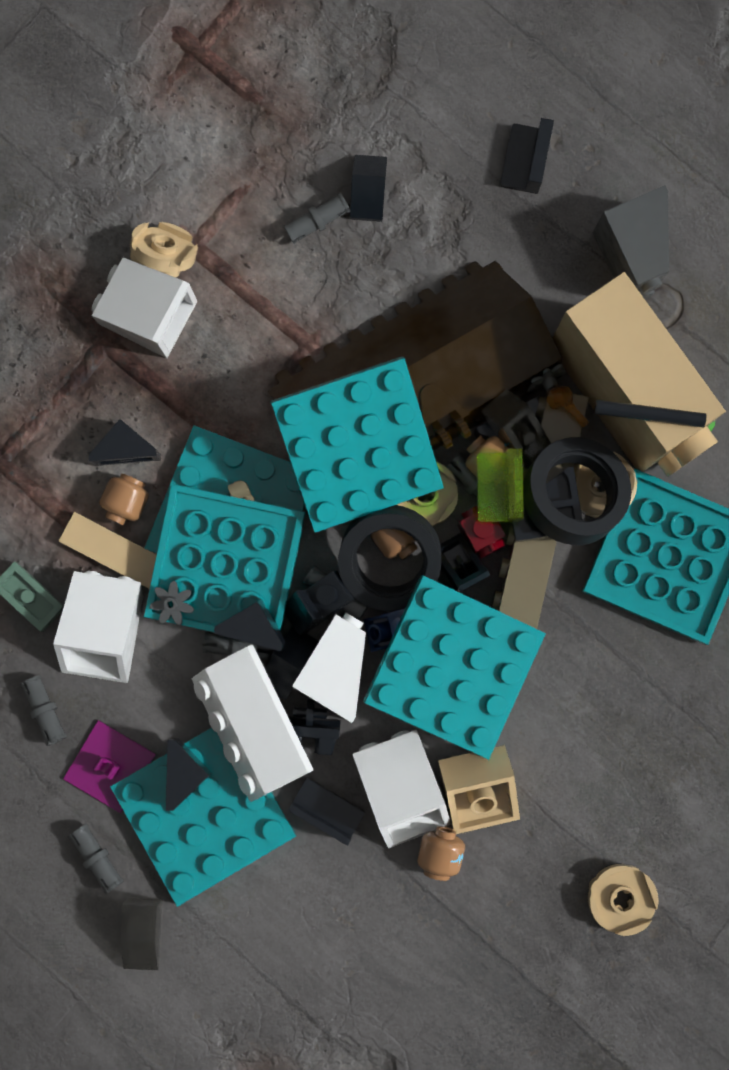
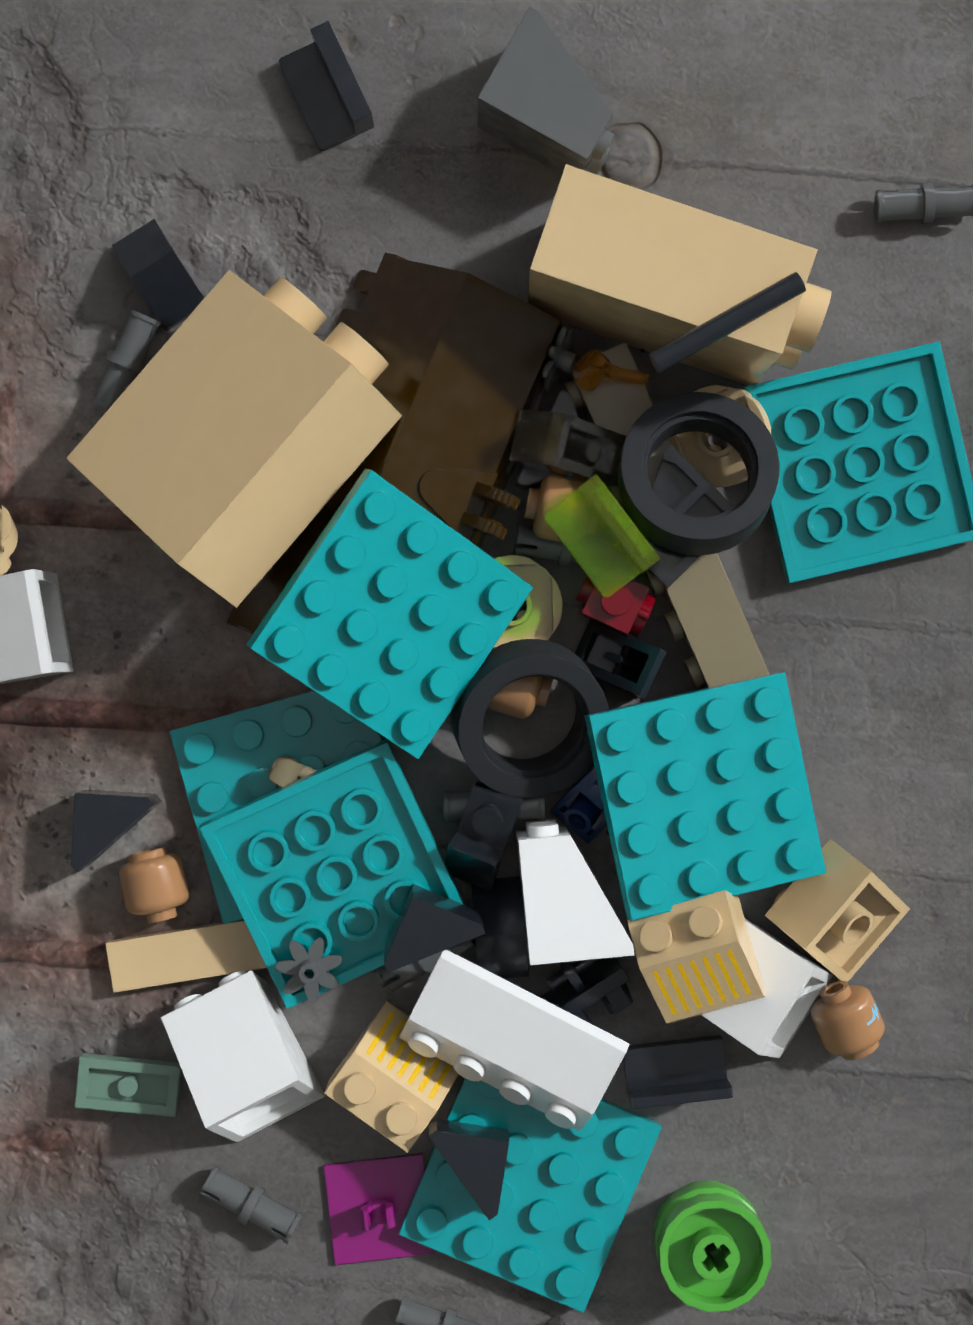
camera: 35 degrees left, 5 degrees up
none -> tan brick [66,270,402,608]
none -> tan slope [324,999,458,1153]
none -> tan slope [627,890,766,1024]
none -> bright green wheel [653,1181,771,1312]

